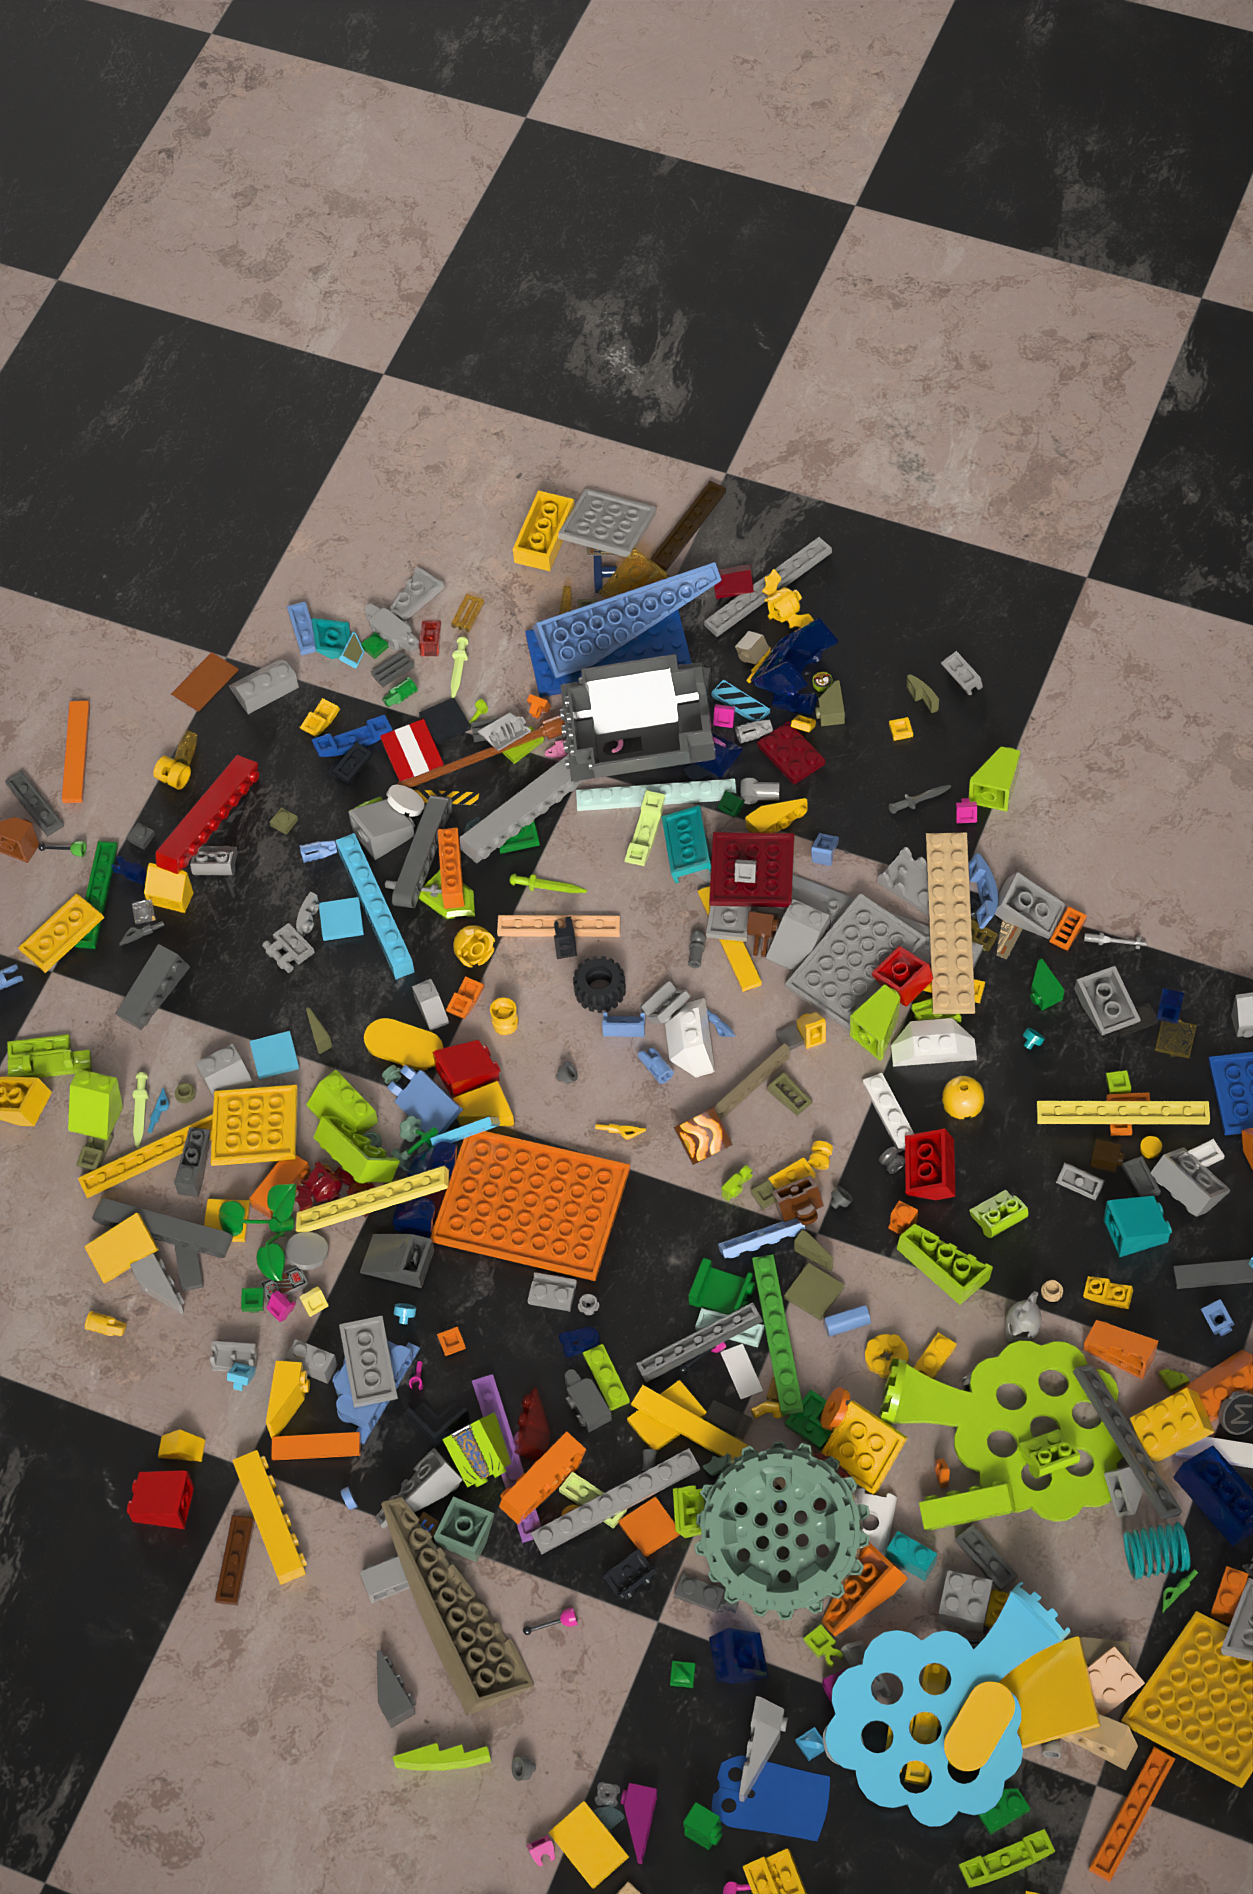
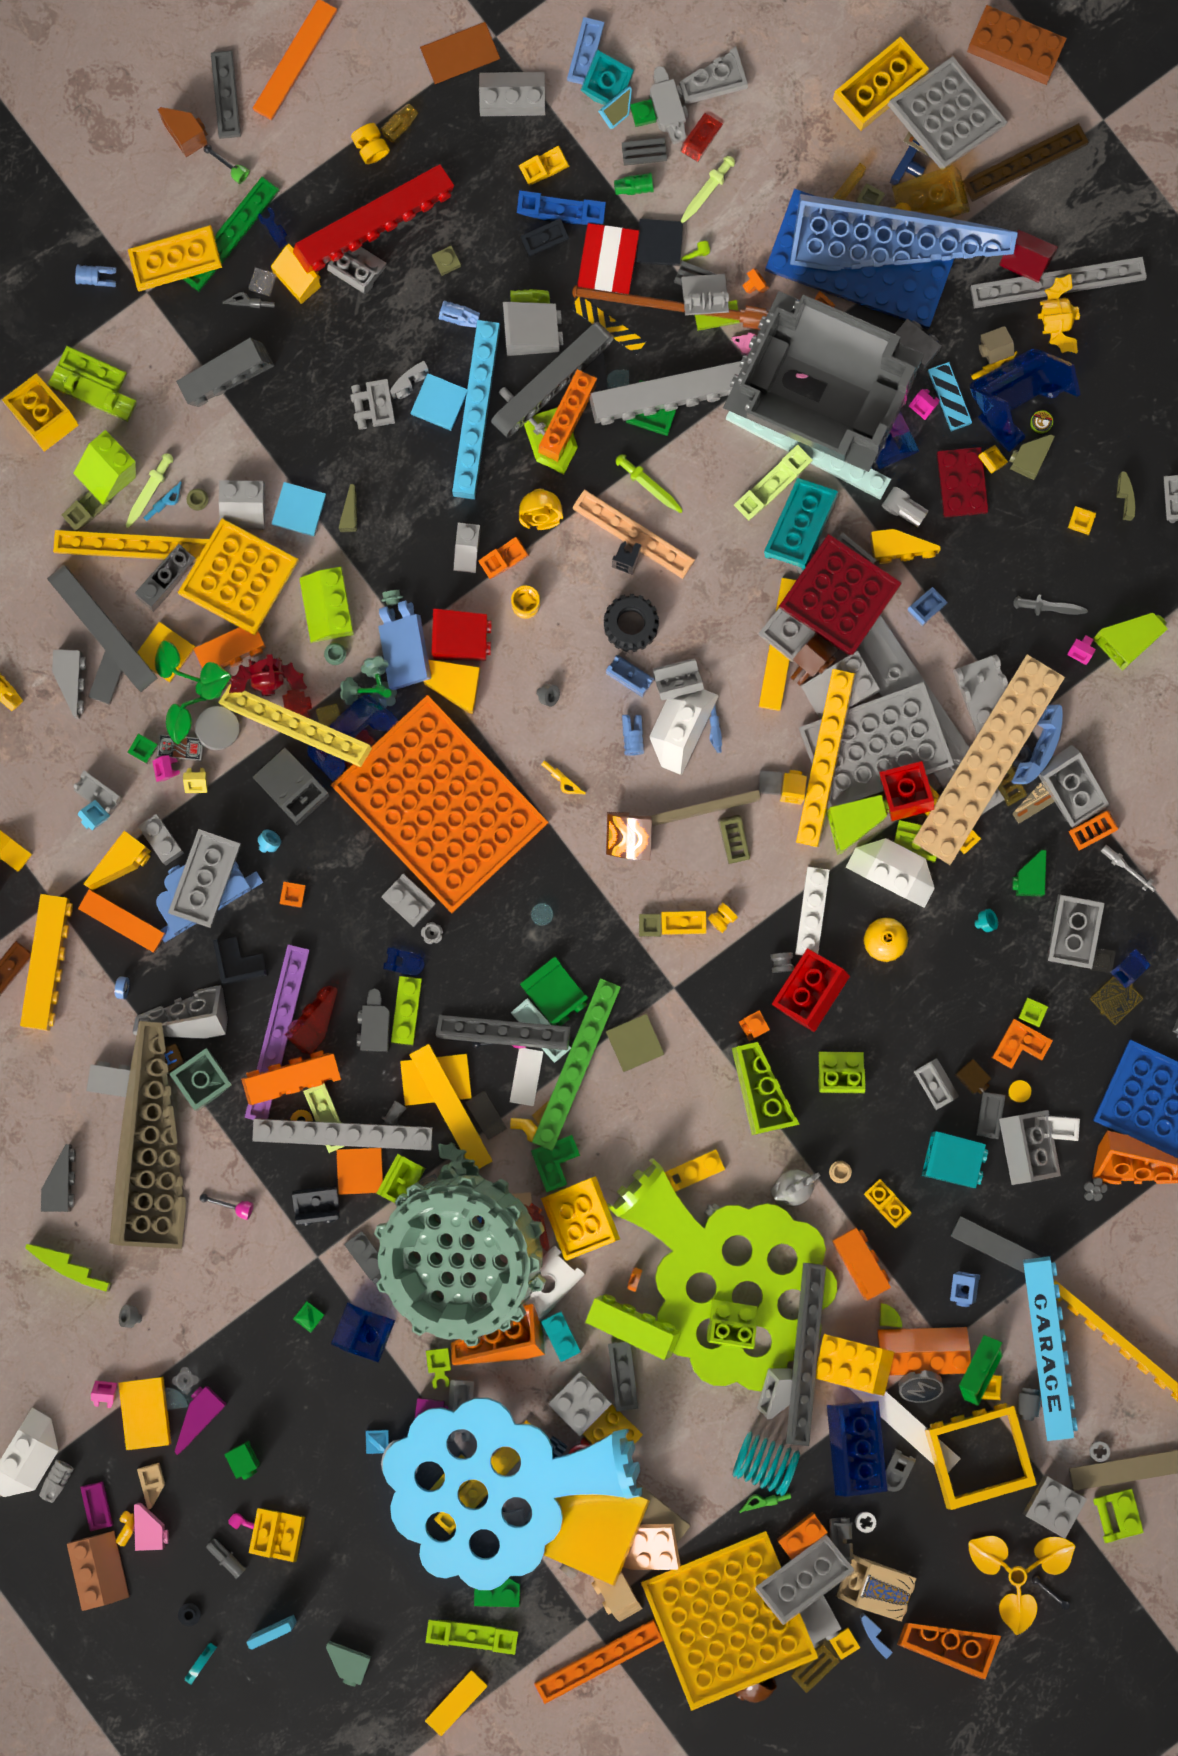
camera: 25 degrees right, 25 degrees up
yellow tile [84,1213,159,1283] -> none
dark grey plate [127,823,155,849] -> none
lime wedge [313,1116,400,1183] -> none
yellow tile [364,1018,443,1071] -> none
white tile [386,785,425,817] -> none
dark pink hand [409,1361,423,1390] -> none
medium azure tile [430,1117,500,1146] -> none
lime slope [442,1412,512,1488] -> none
clear yellow tile [451,594,484,633] -> none
dark grey pin [688,930,706,968] -> none
blue piece [712,1755,830,1841] -> none
dark green plate [717,790,745,818] -> none
light blue plate [718,1218,806,1258] -> none
lime plate [721,1165,753,1201] -> none
light grey hinge [735,720,773,744] -> none
light grey tile [735,860,756,883] -> none
light grey wedge [739,1696,788,1802] -> none
reddish brown brick [771,1175,824,1225] -> none
olive slope [794,1229,834,1271] -> none
orange tile [821,1387,850,1431] -> none
medium blue brick [824,1305,871,1337] -> none
dark grey tile [830,1186,853,1209] -> none
yellow plate [865,1334,909,1378] -> none
yellow tile [944,1682,1015,1771] -> none
light yellow plate [1037,1101,1210,1124] -> none
none -> clear light blue tile [531,903,553,926]
none -> yellow plate [796,669,856,847]
none -> dark orange brick [967,5,1067,85]

